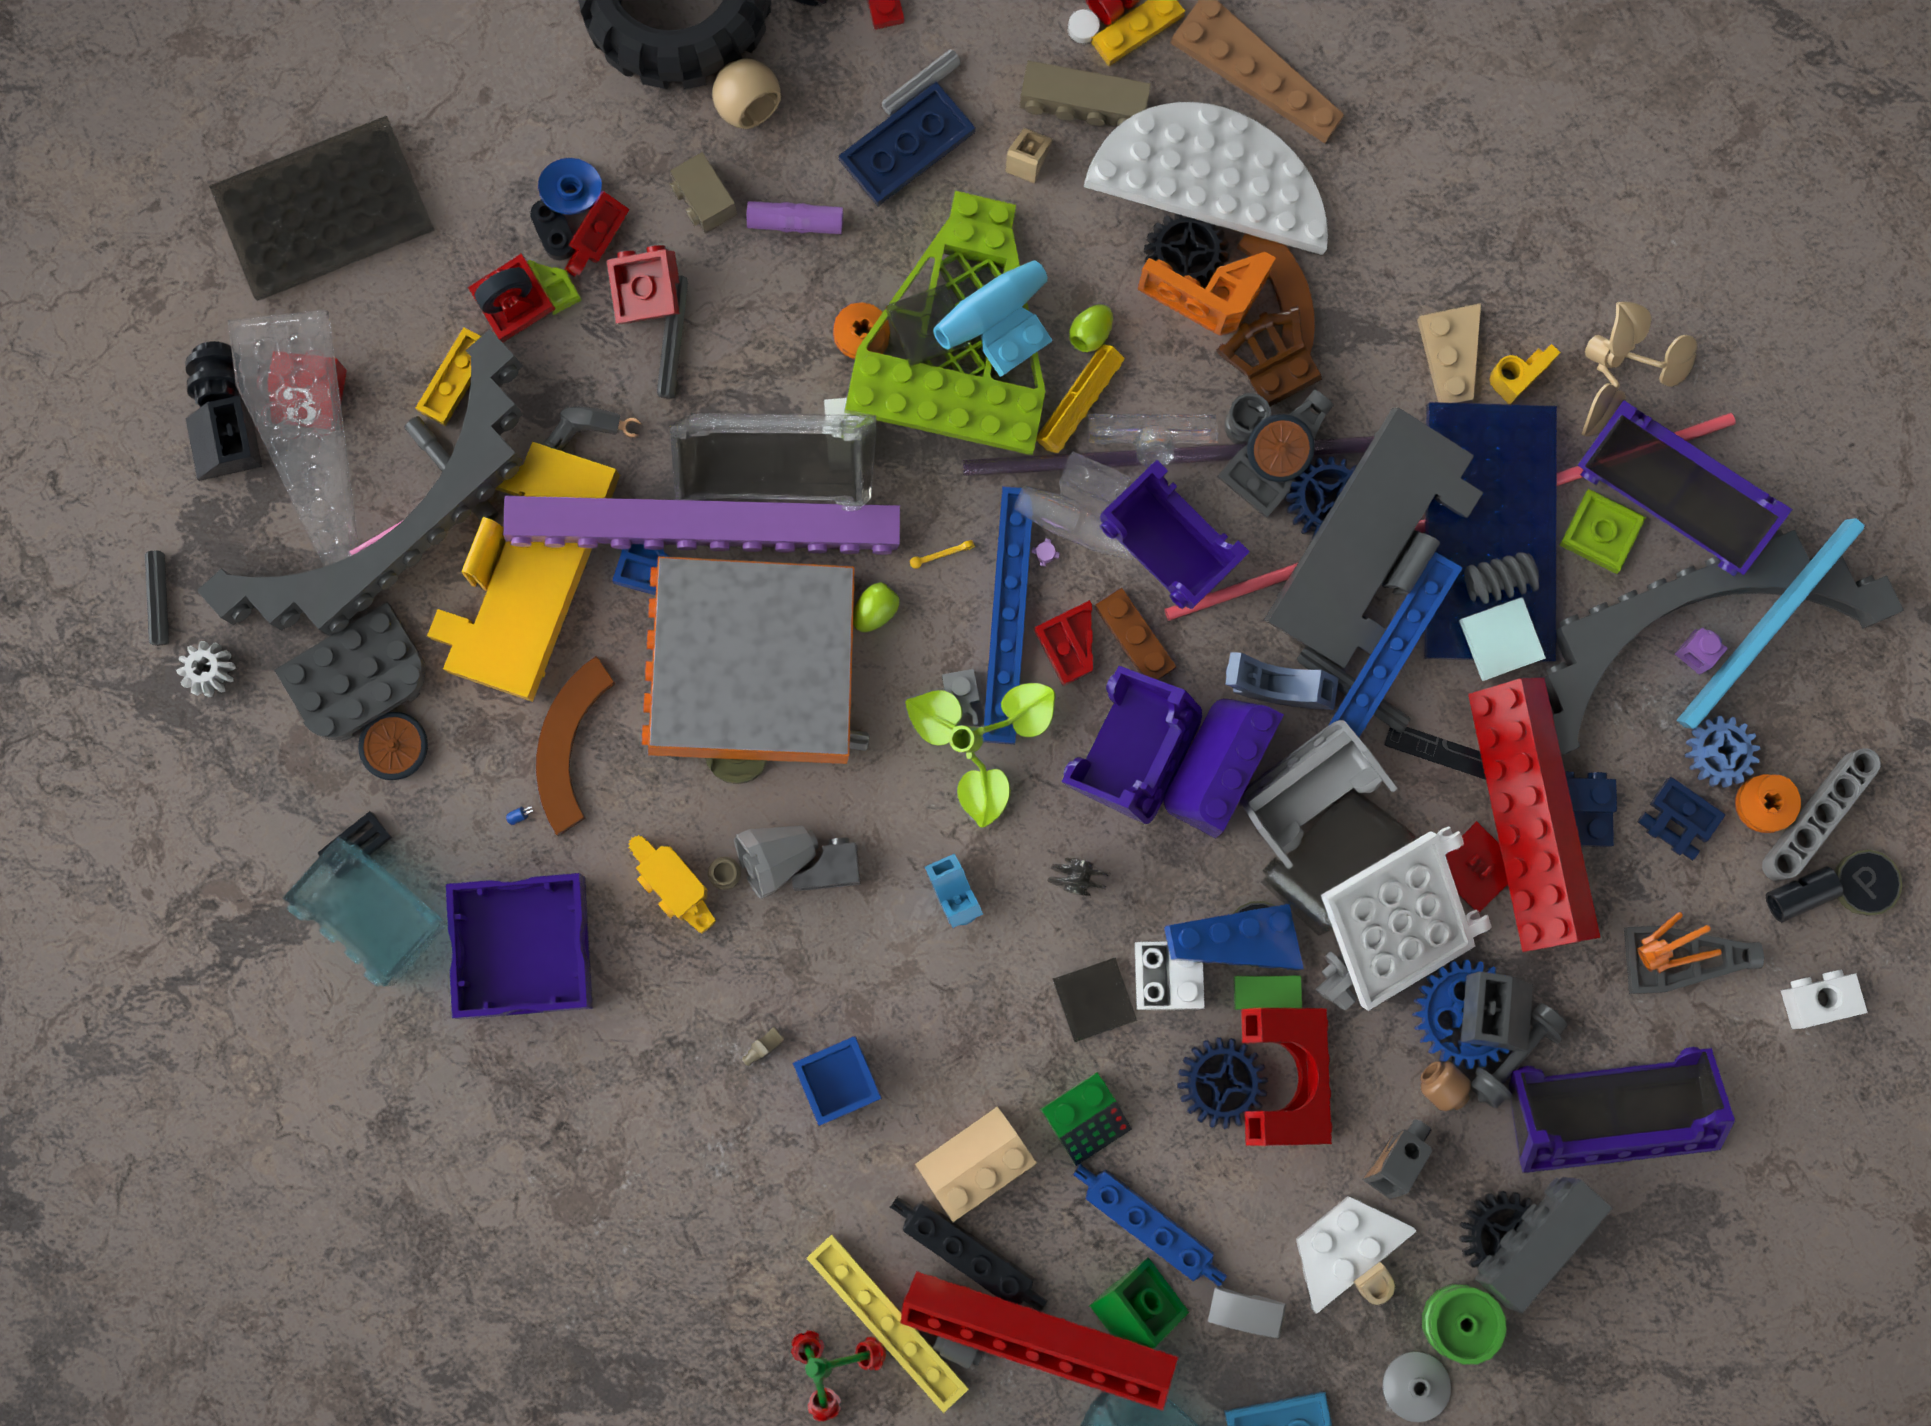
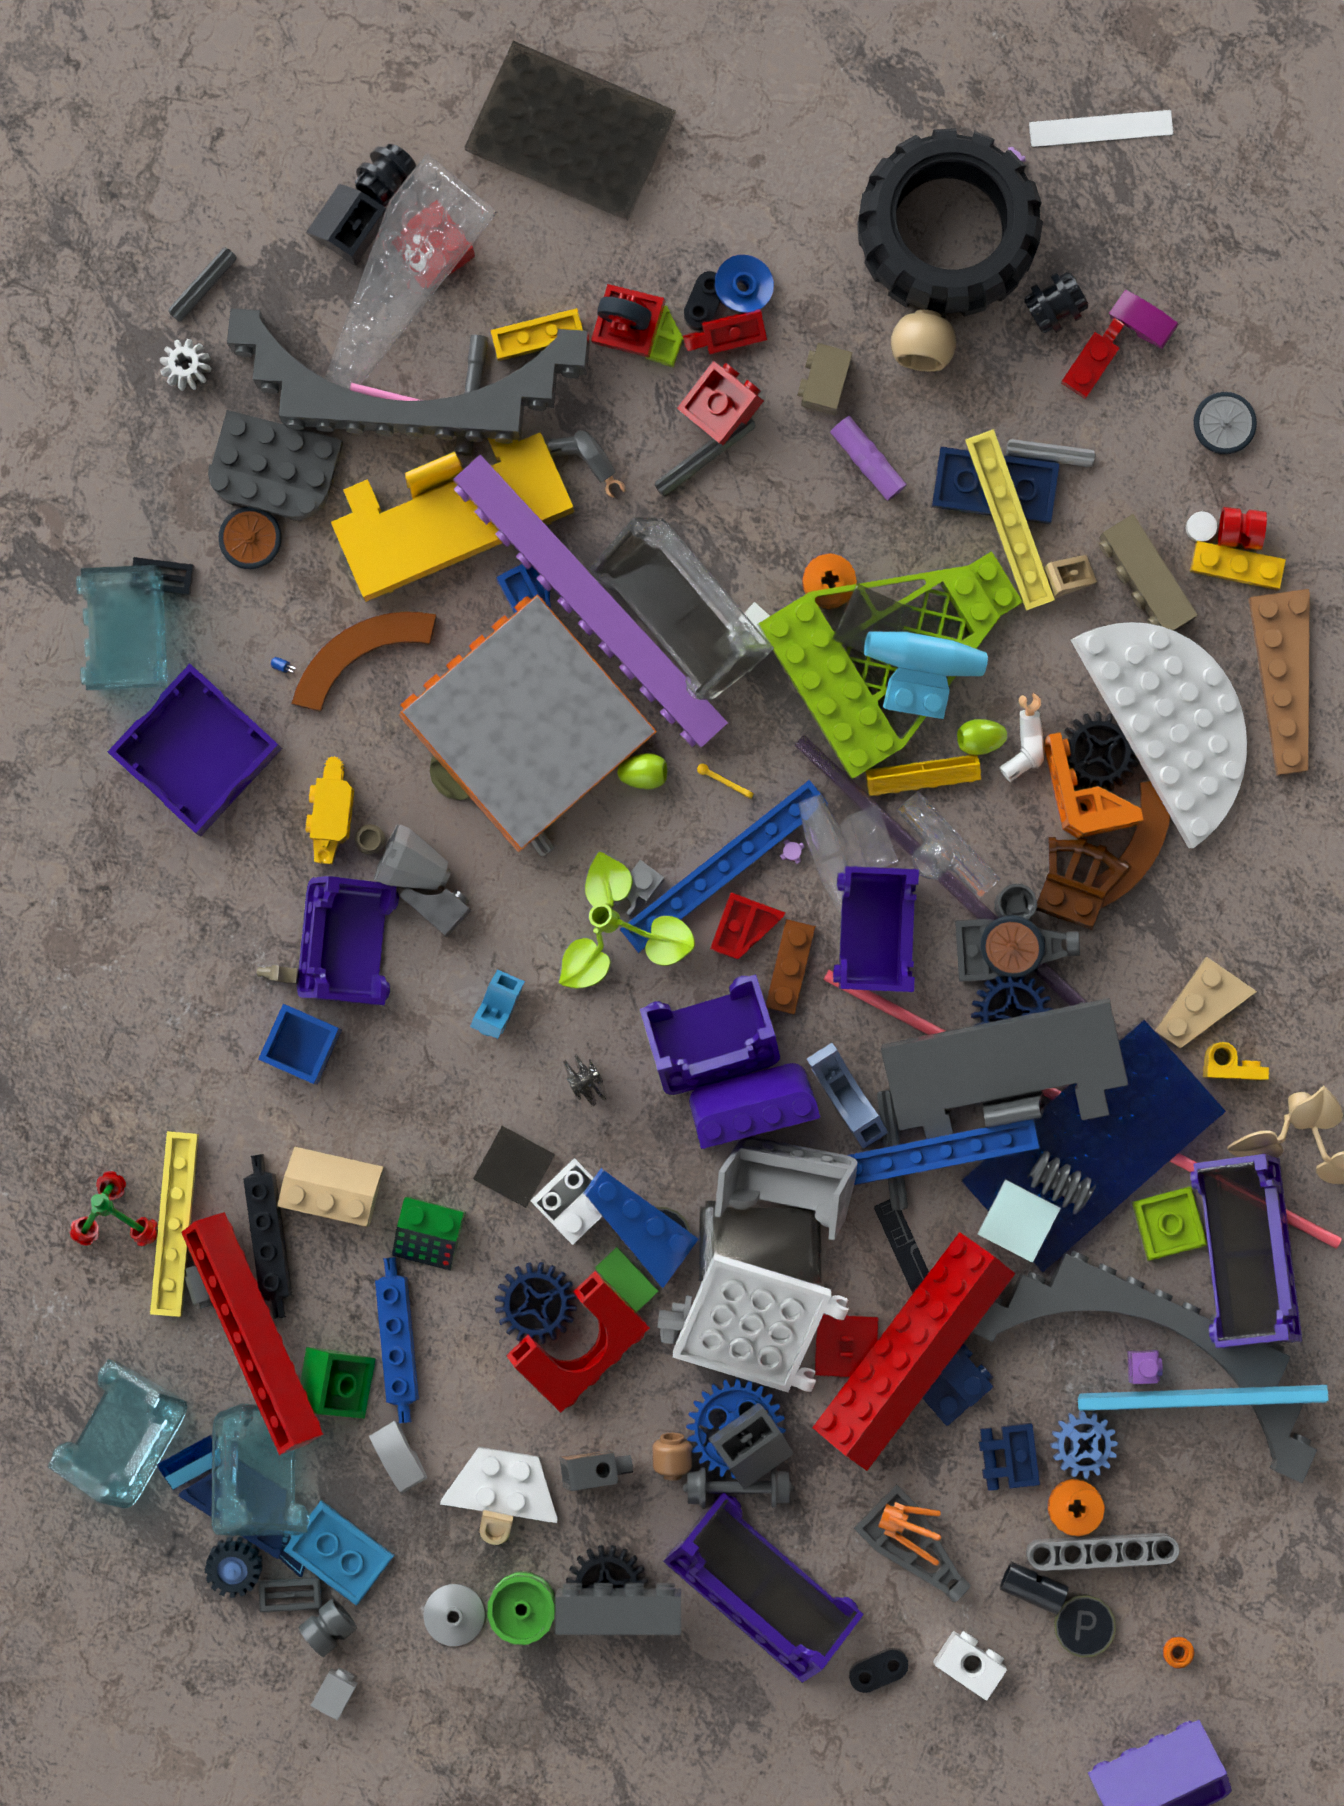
camera: 55 degrees right, 5 degrees up
none -> dark purple windscreen [297,876,399,1005]
none -> black plate [849,1648,908,1693]
none -> light yellow plate [965,429,1055,611]
none -> white arm [999,693,1045,783]

